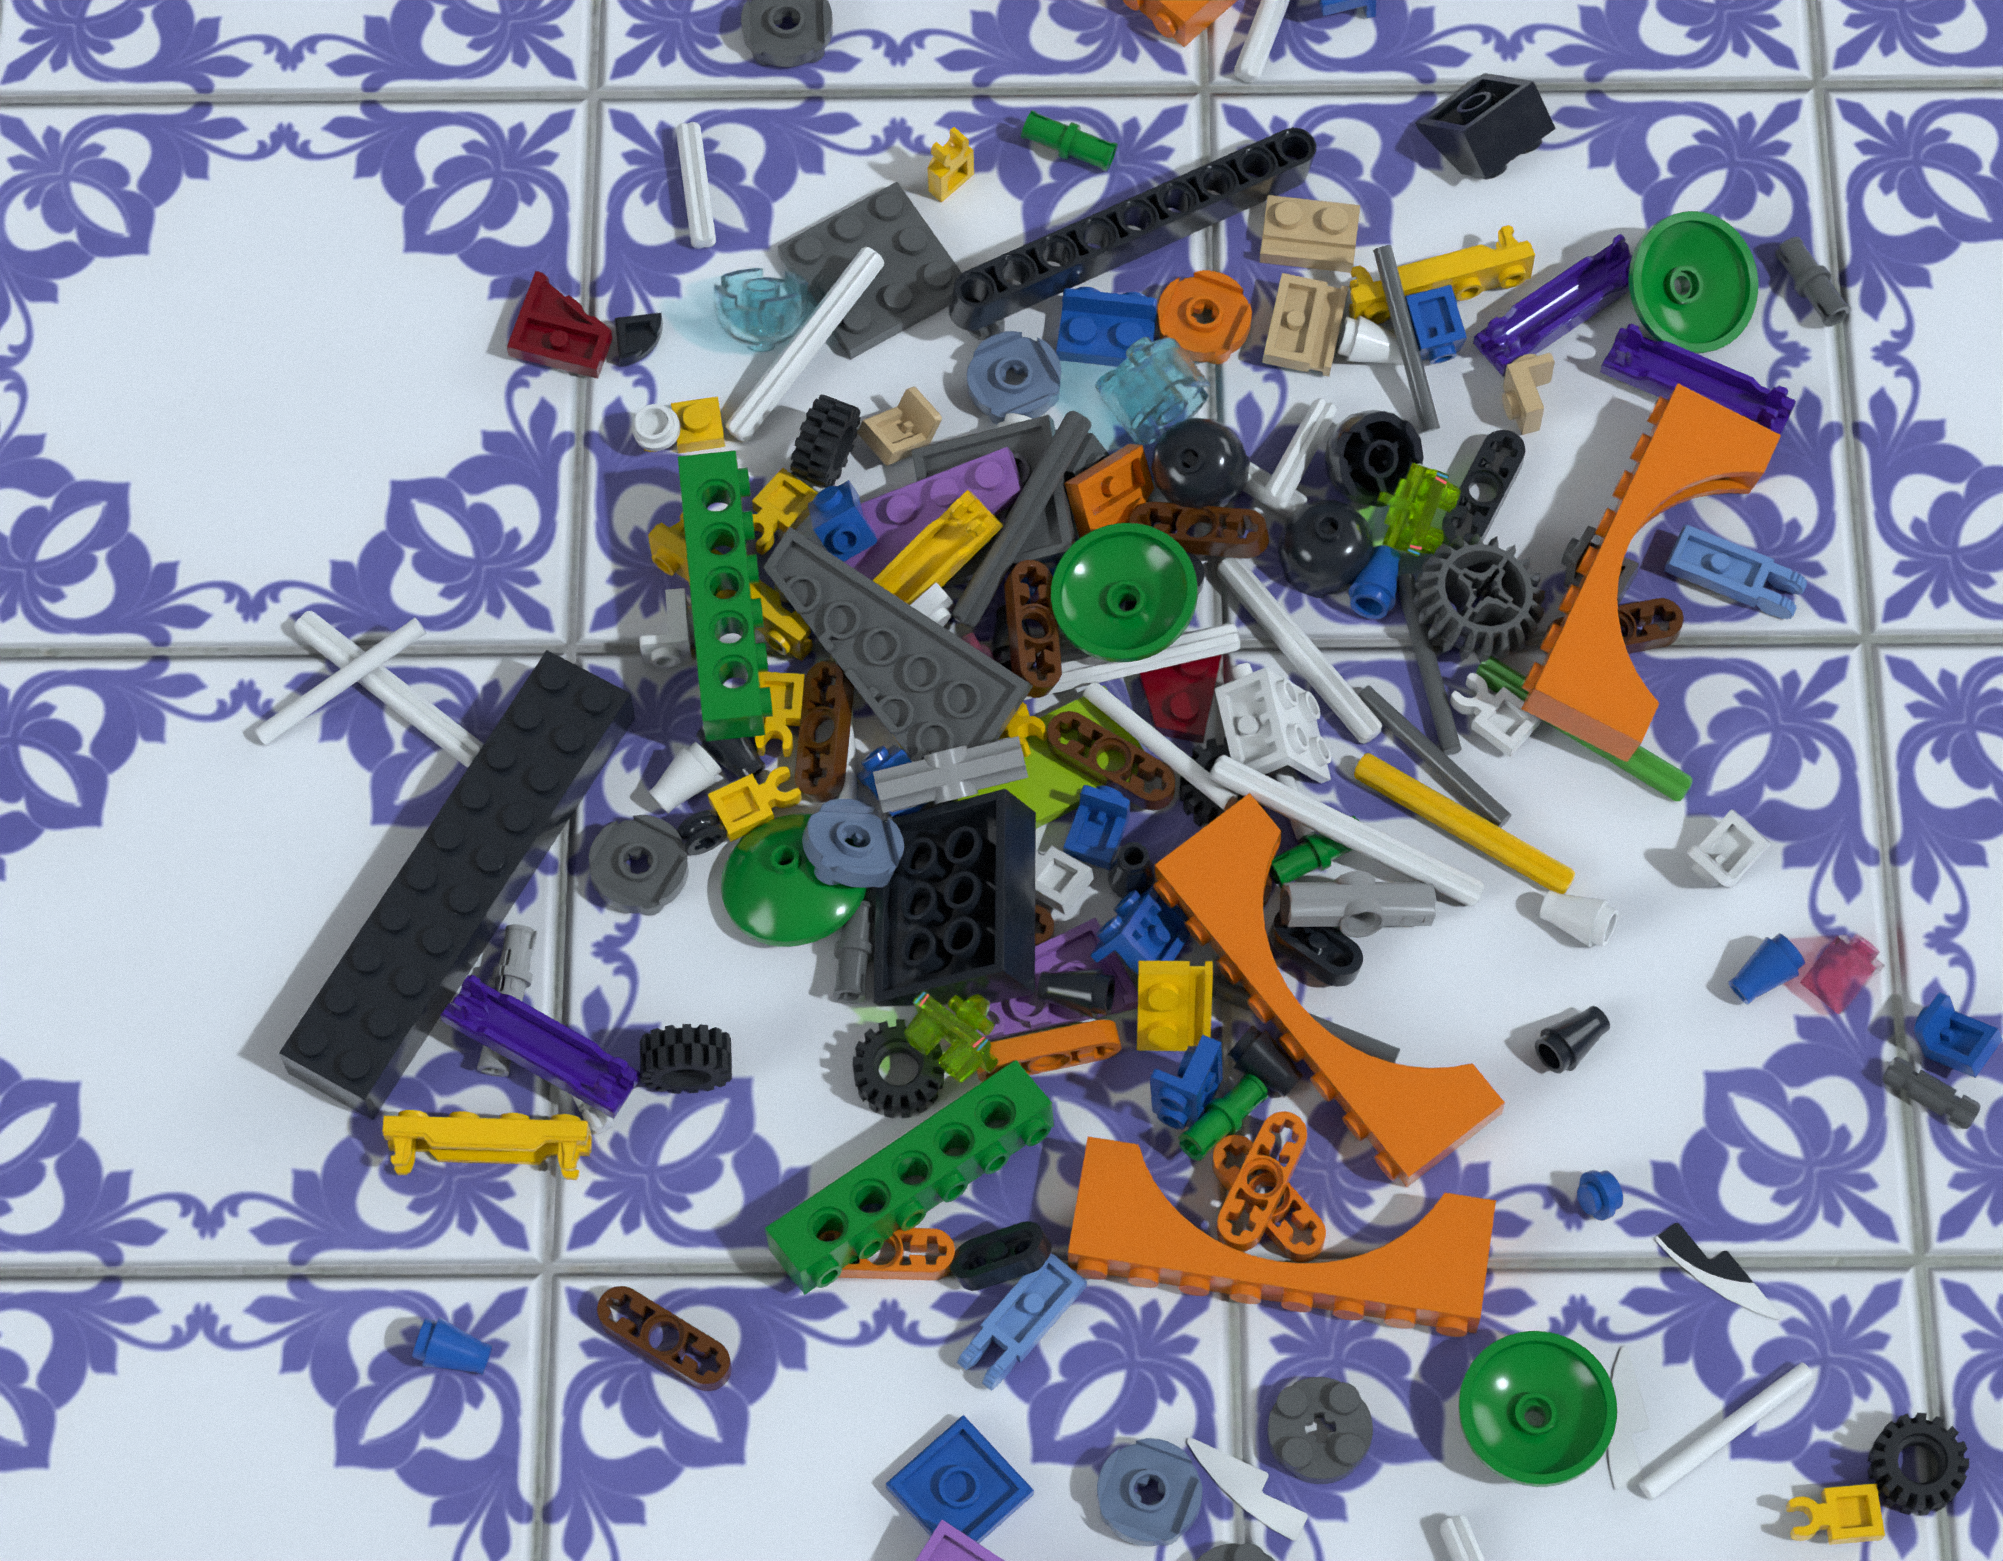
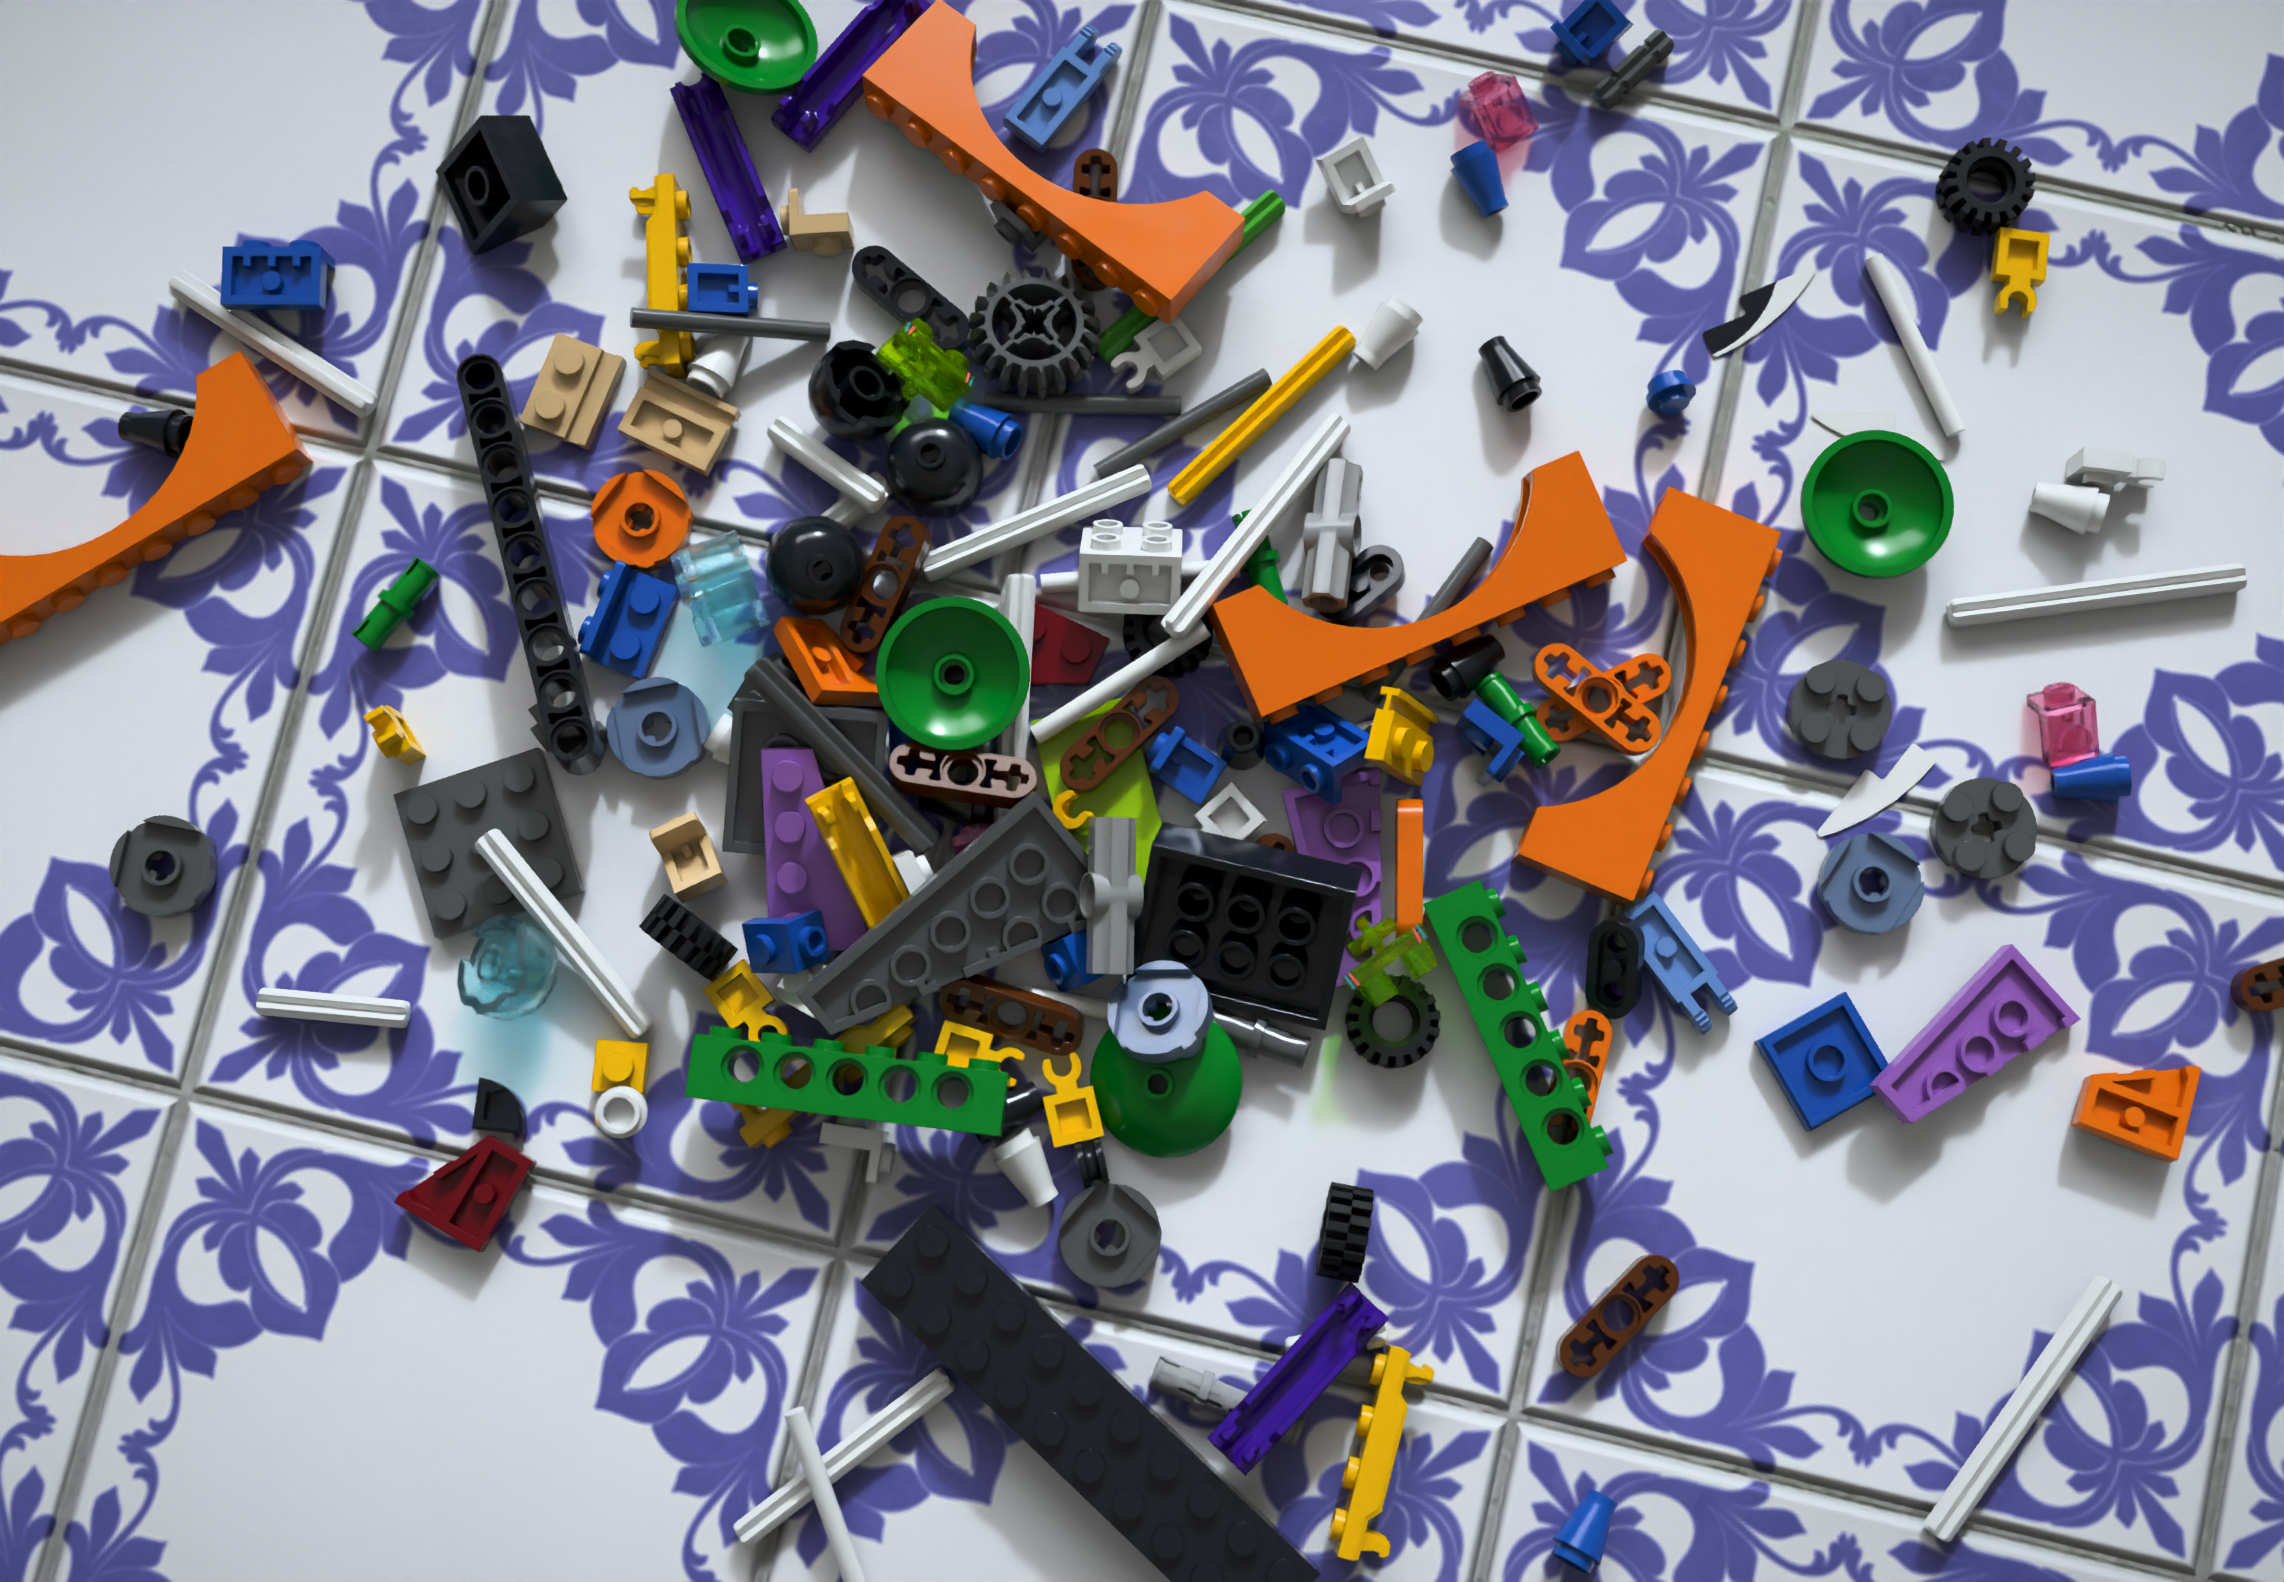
camera: 75 degrees left, 15 degrees up
black cone [1038,968,1115,1019] -> none

